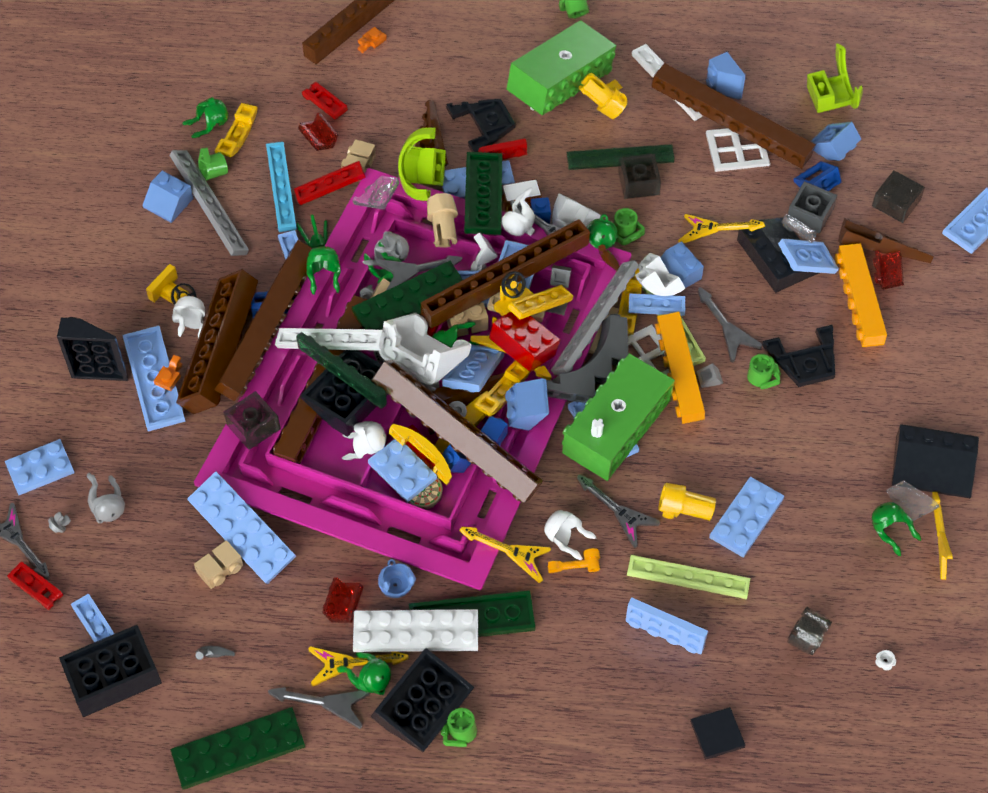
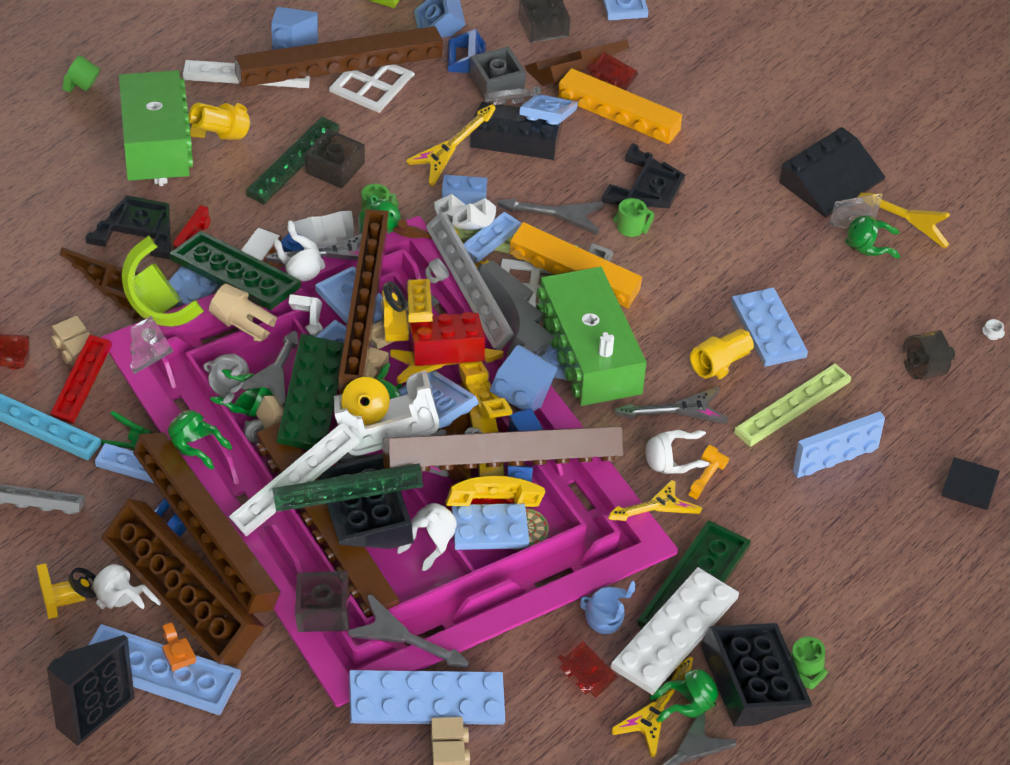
camera: 55 degrees left, 10 degrees down
dark grey tile [550,265,572,288] -> none
none -> yellow dish [341,377,390,425]
none -> flat silver piece [348,595,469,667]
none -> light grey tile [425,258,449,283]

